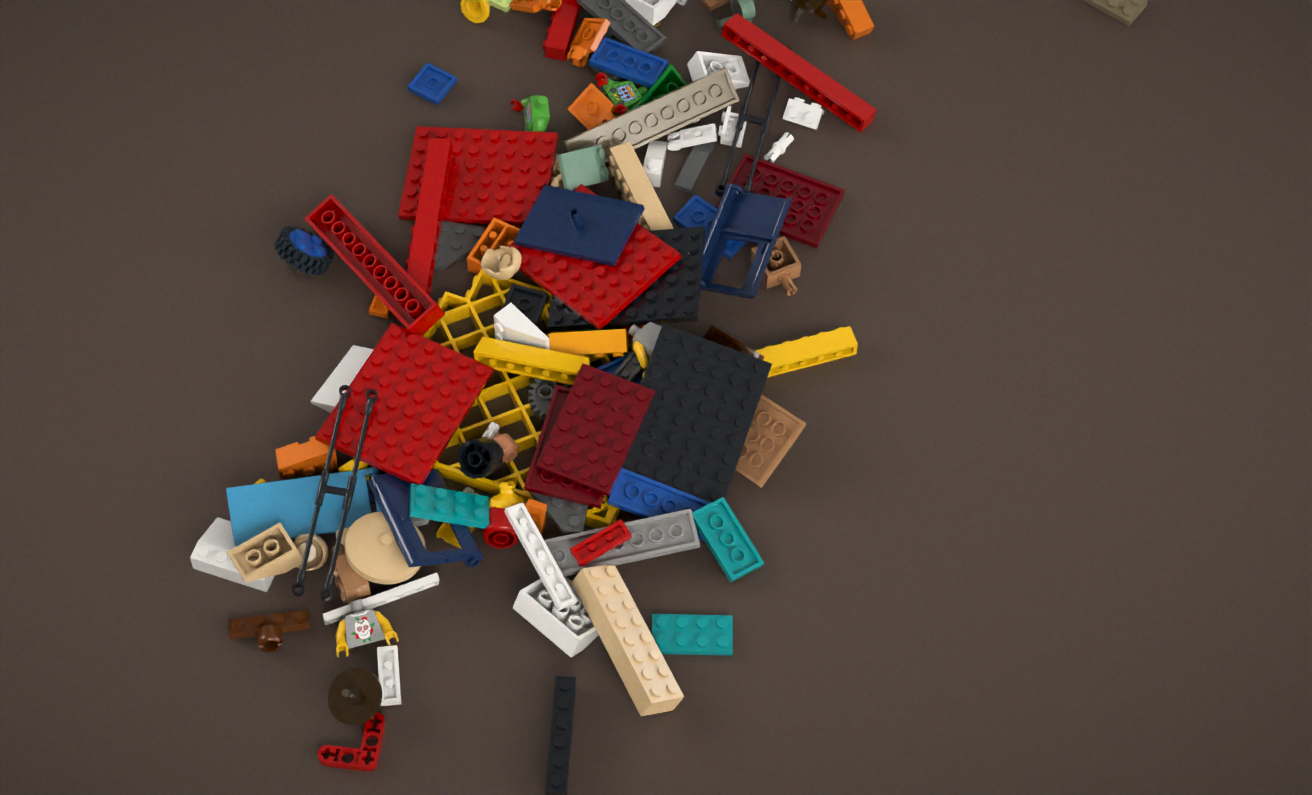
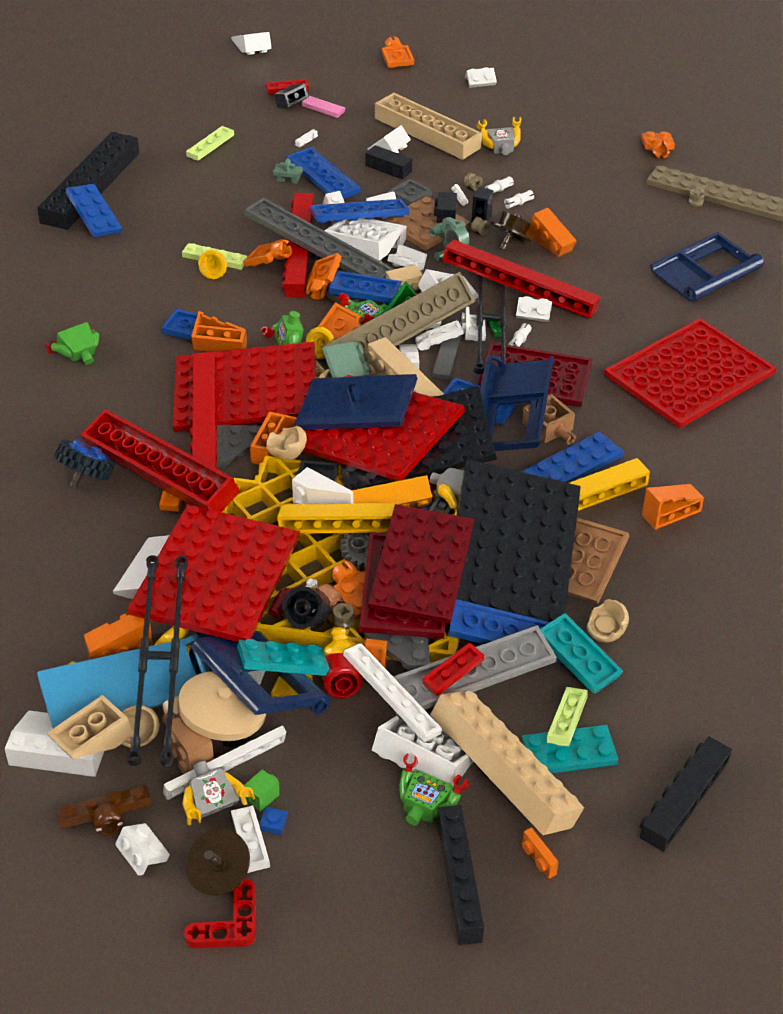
camera: 10 degrees left, 15 degrees down
none -> bright green torso [45,322,99,365]
none -> white bracket [116,823,170,875]
none -> orange wedge [191,311,247,352]
none -> bright green brick [244,769,280,812]
none -> blue plate [259,807,288,835]
none -> dark red cone [268,588,292,618]
none -> yellow hair [306,327,335,359]
none -> orange plate [332,560,365,620]
none -> dark tan wheel [333,603,354,629]
none -> tan brick [386,265,423,291]
none -> white bracket [387,245,427,270]
none -> bright green torso [399,754,469,826]
none -> green axle [487,312,501,338]
none -> blue plate [521,432,624,483]
none -> orange plate [522,827,558,879]
none -> yellowish green plate [547,687,588,746]
none -> tan piece [587,599,629,643]
none -> red plate [604,318,777,429]
none -> black brick [639,736,732,852]
none -> orange wedge [641,484,704,530]
none -> dark blue piece [650,232,764,302]

